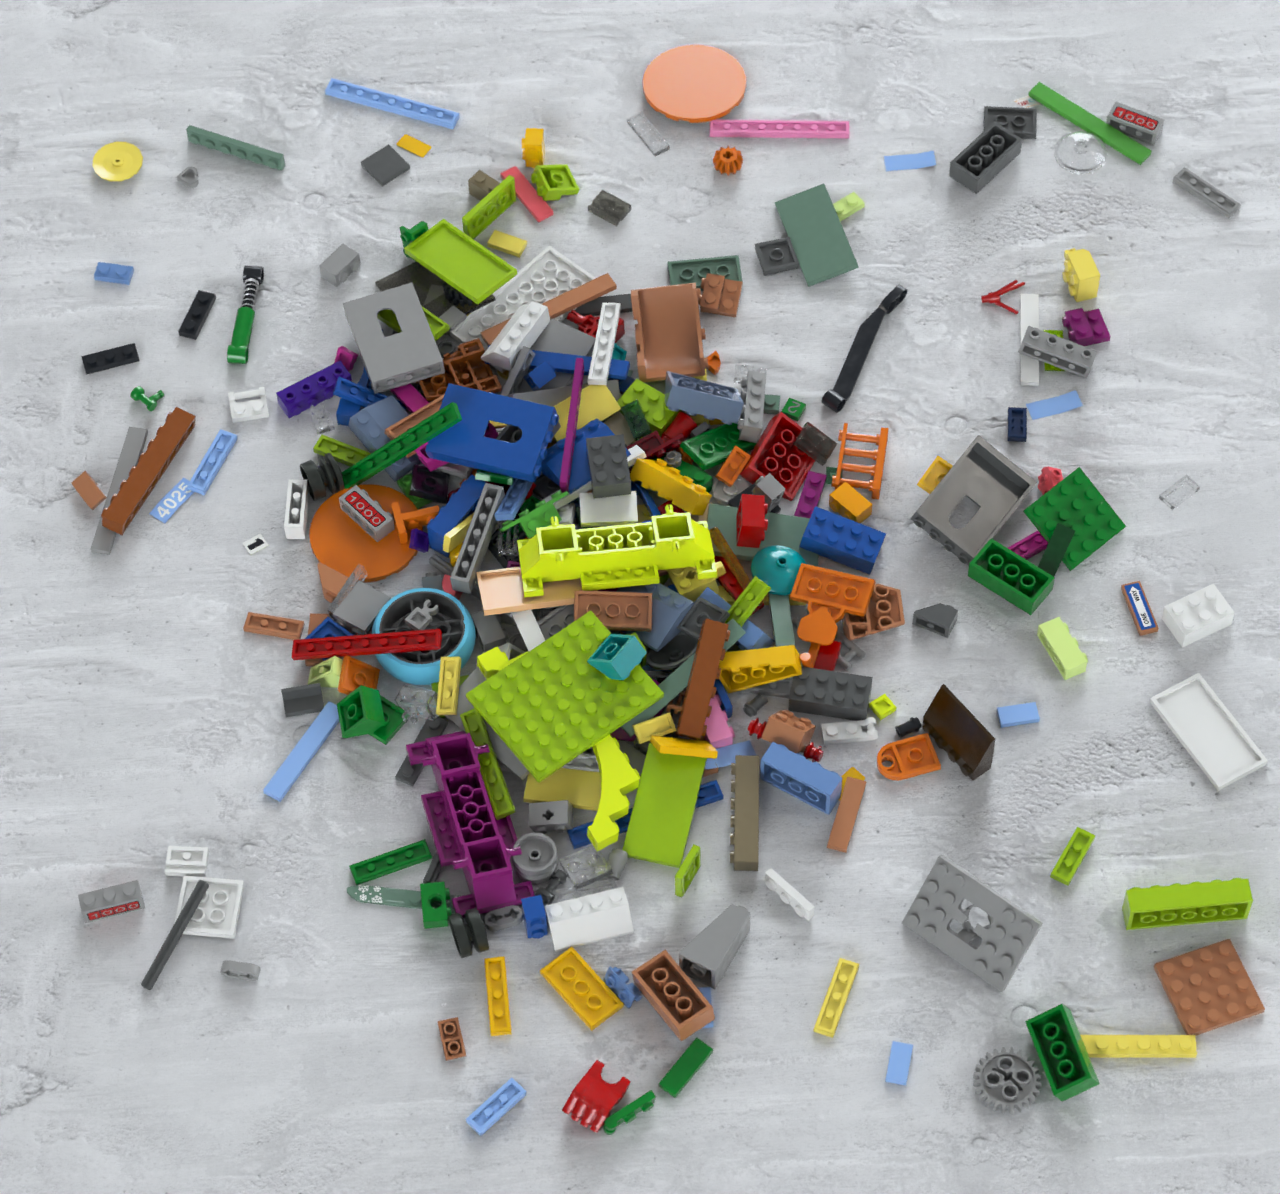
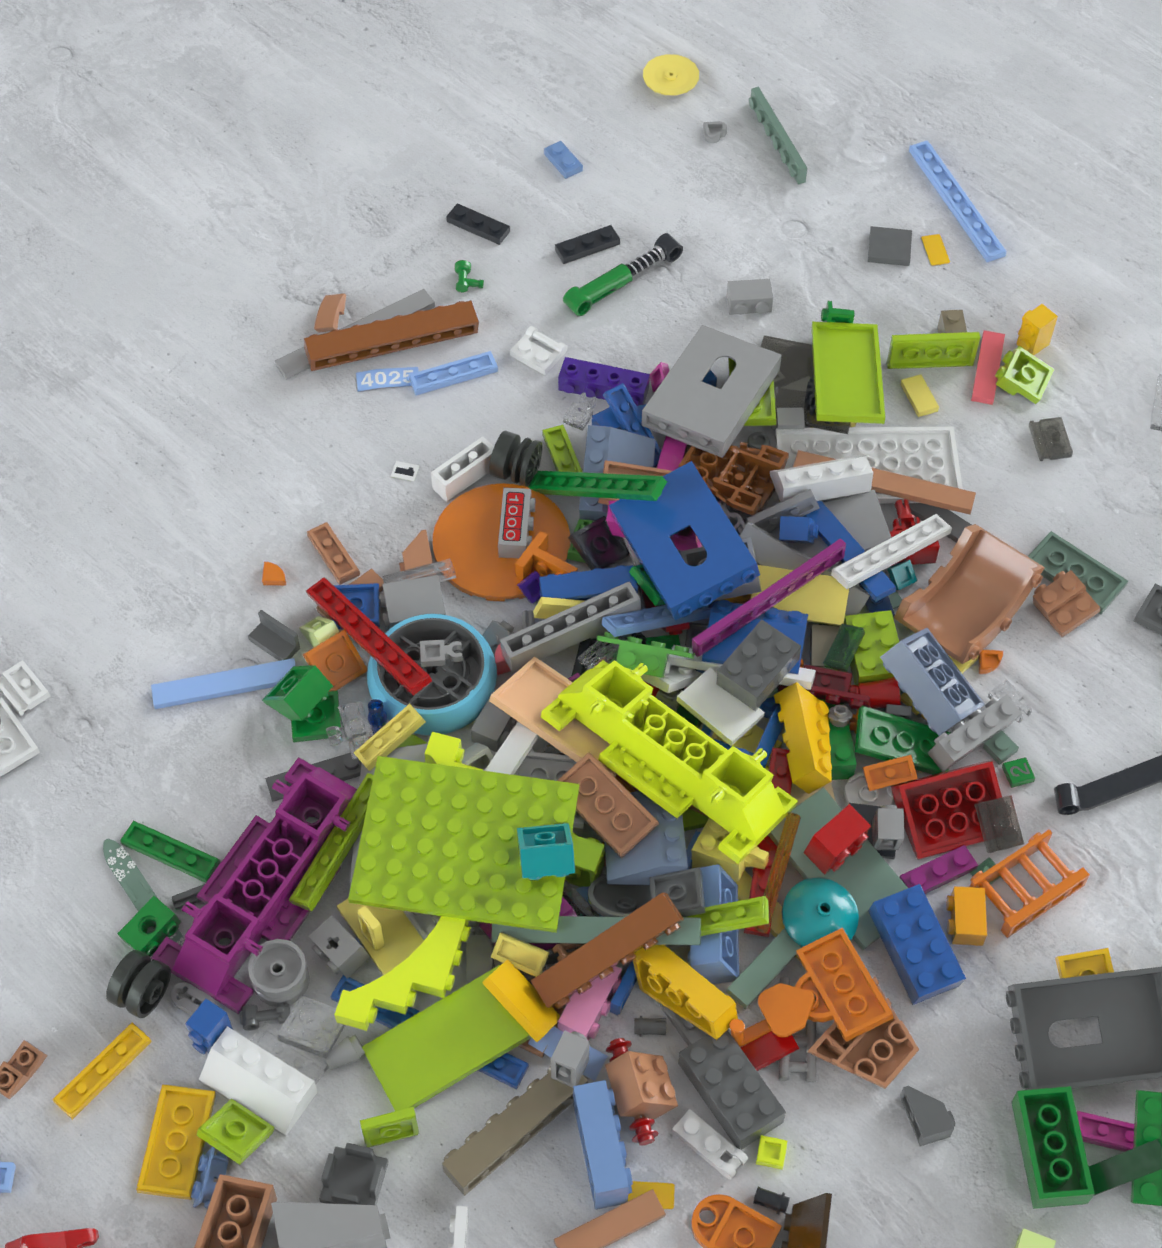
camera: 45 degrees right, 0 degrees up
none -> lime tile [196,1099,275,1165]
none -> orange tile [262,562,286,586]
none -> dark grey panel [319,1143,389,1205]
none -> light yellow tile [358,906,385,951]
none -> clear blue pin [367,699,387,735]
none -> light grey brick [551,1030,590,1088]

